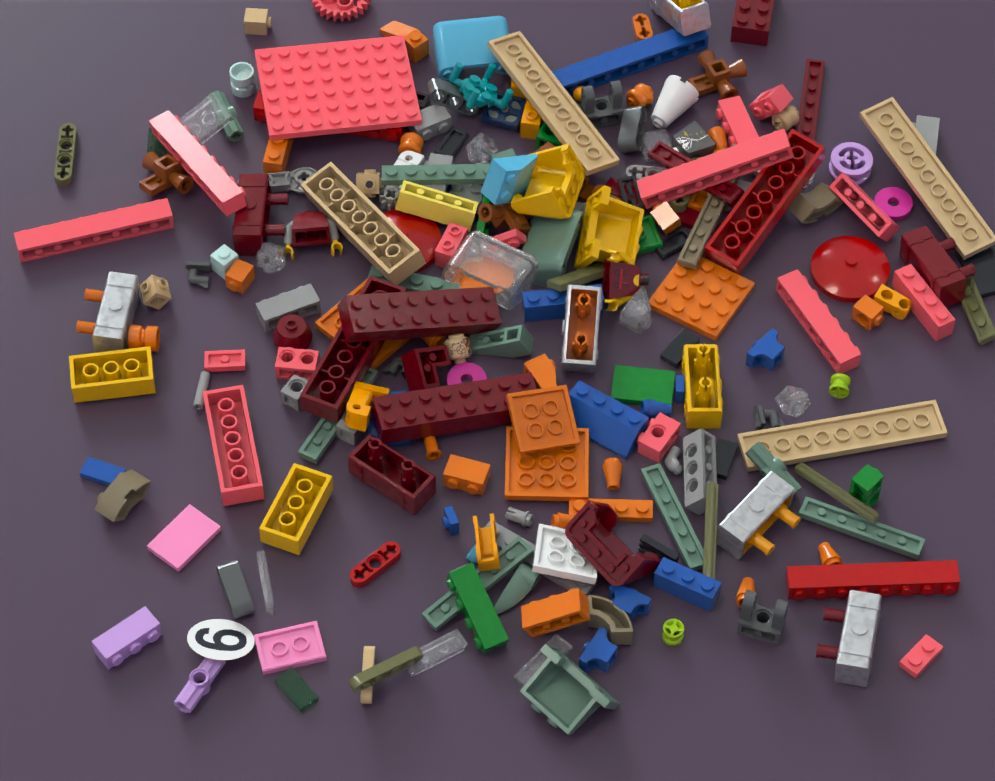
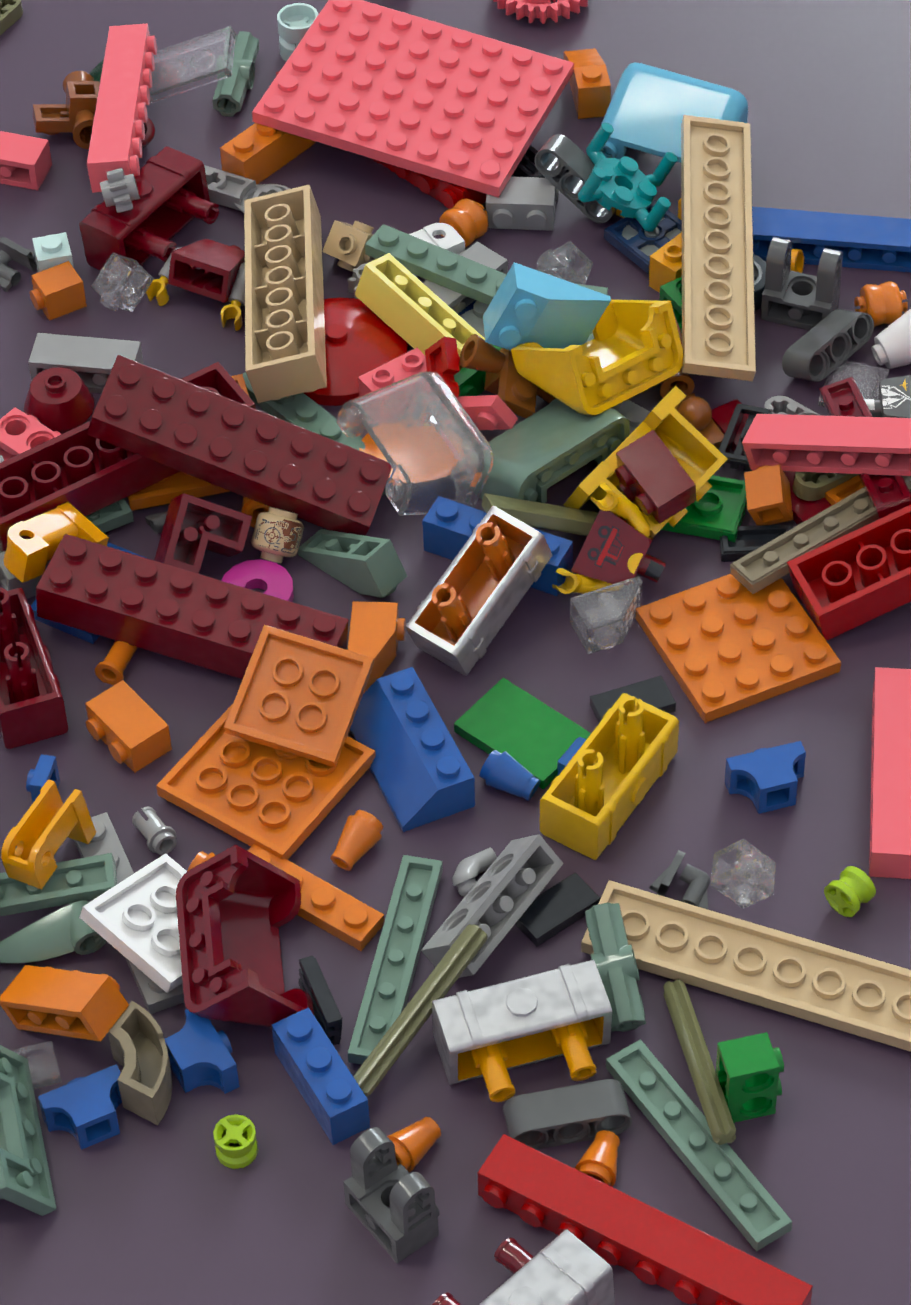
camera: 35 degrees right, 5 degrees down
black tile [434,126,469,159] -> none
coral brick [637,413,681,463] -> none
none -> light grey gear [100,168,140,213]
none -> red plate [425,336,460,406]
none -> dark grey beam [502,1079,632,1150]
none -> dark red brick [615,430,696,524]

